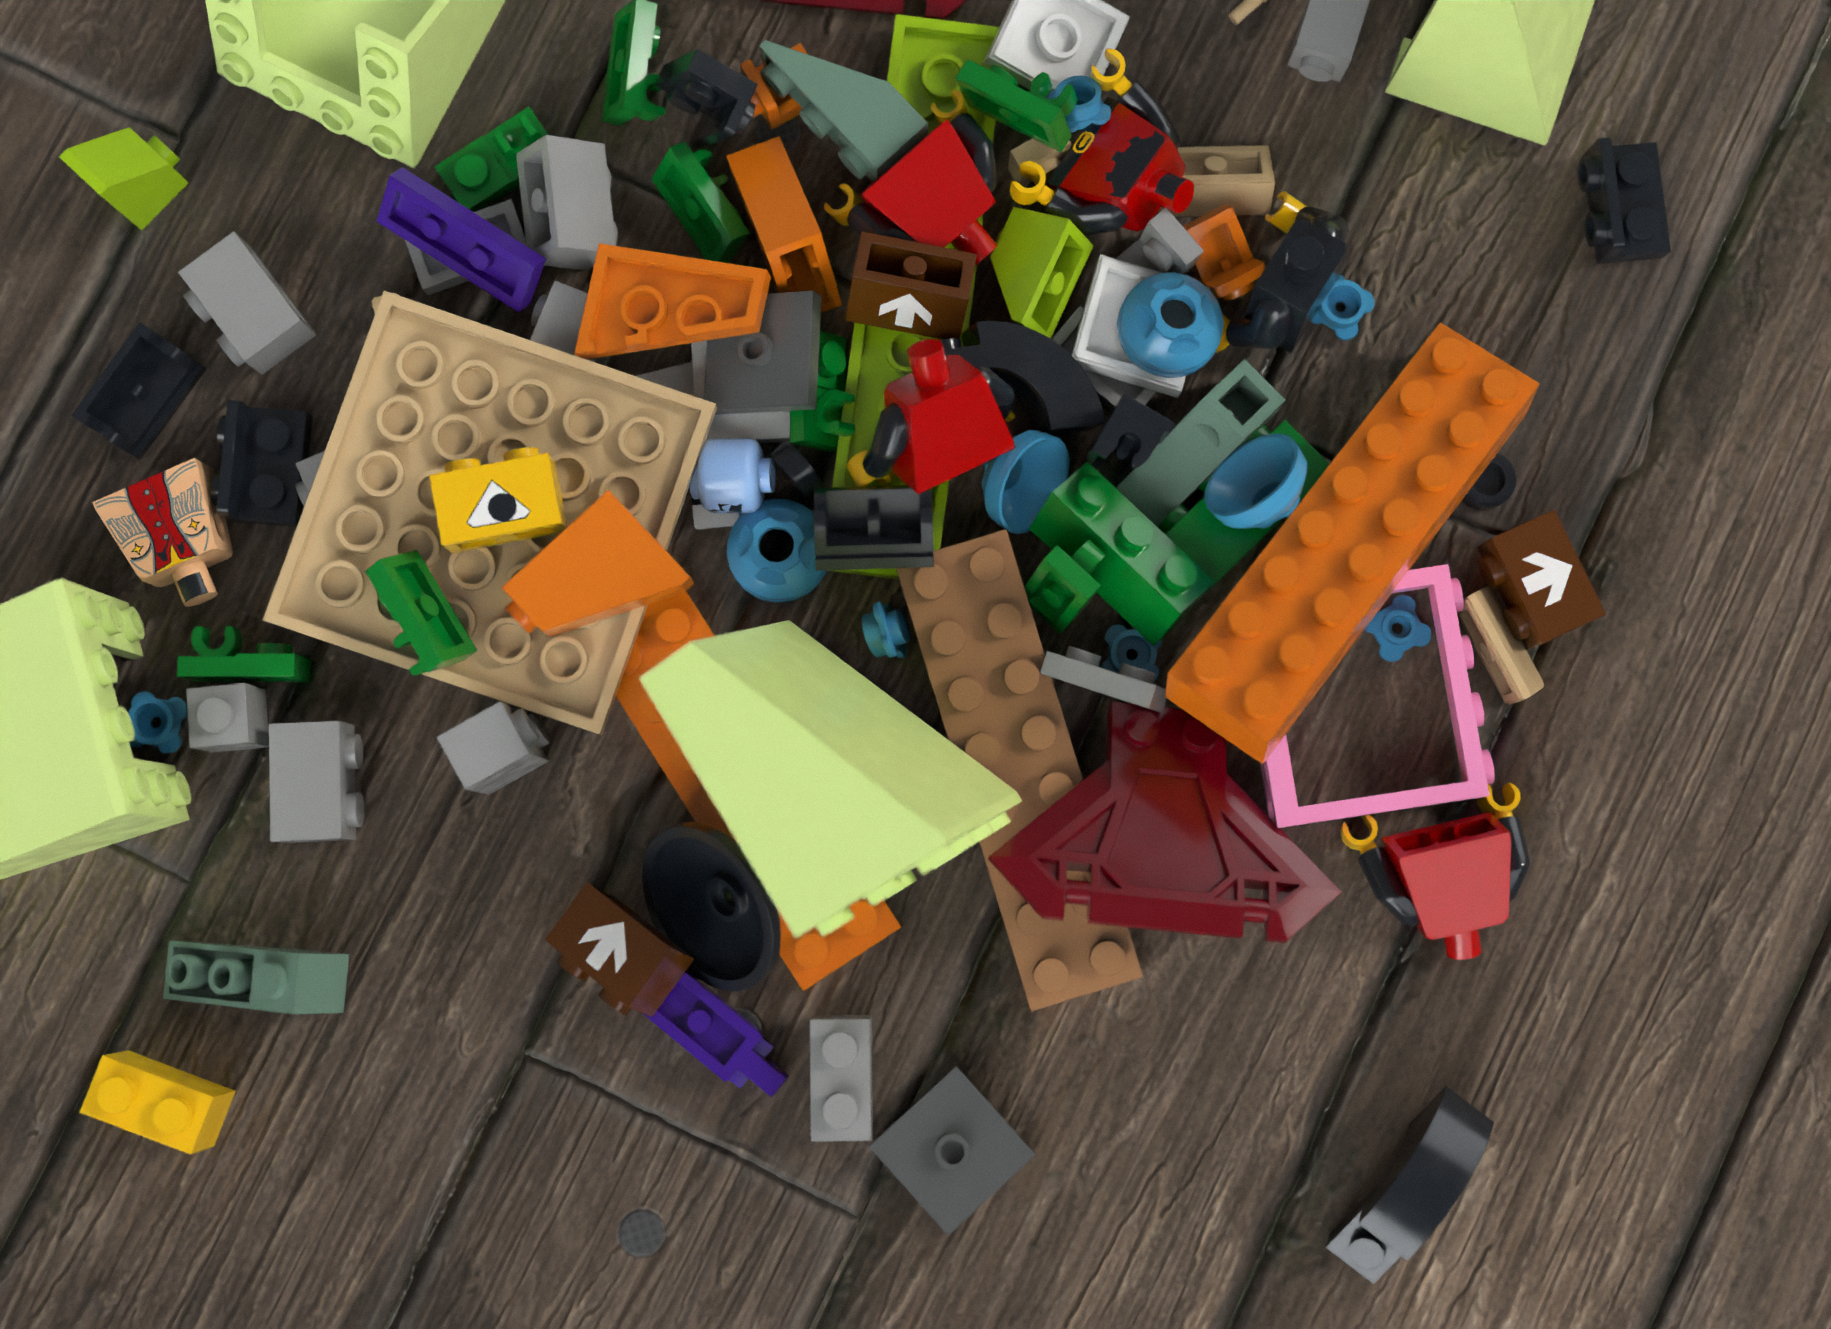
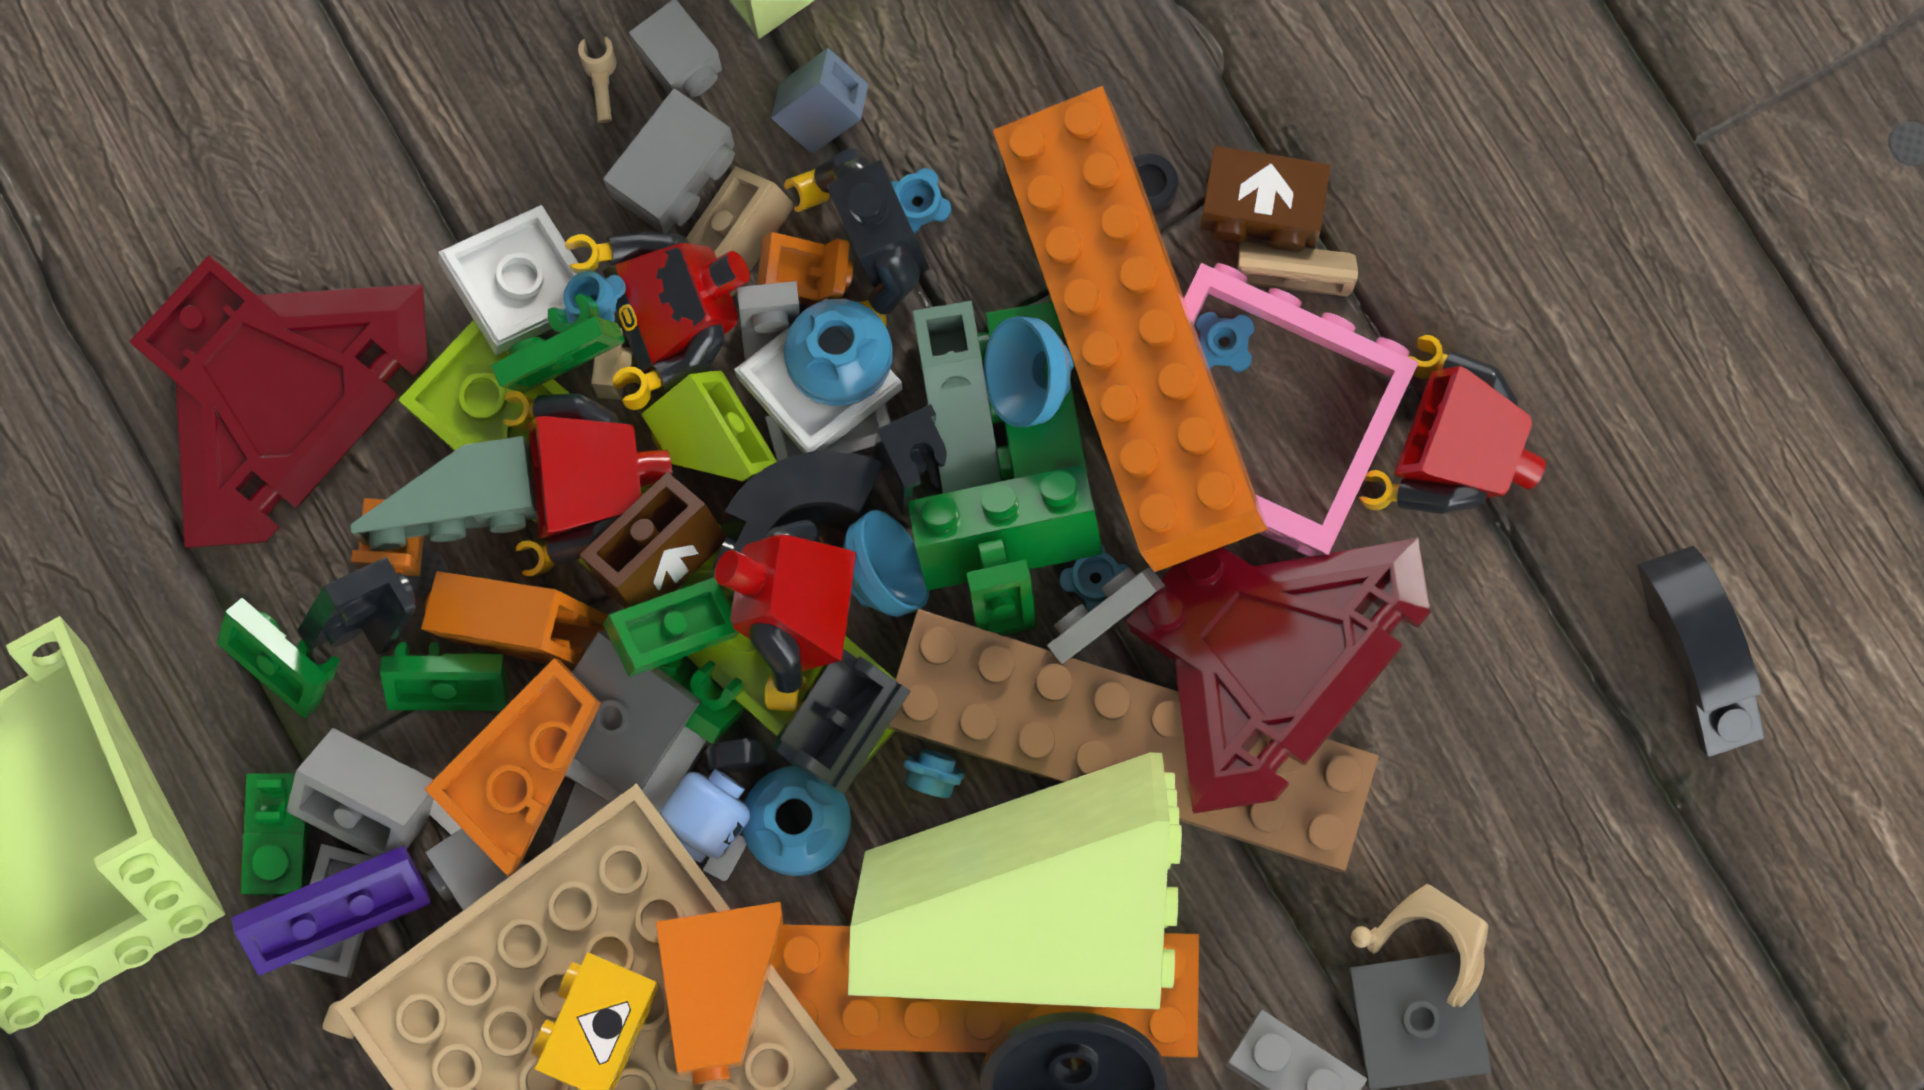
camera: 55 degrees left, 5 degrees down
none -> light grey brick [603,88,735,233]
none -> green plate [603,577,739,677]
none -> sand blue panel [771,48,869,153]
none -> tan helmet [1351,884,1488,1007]

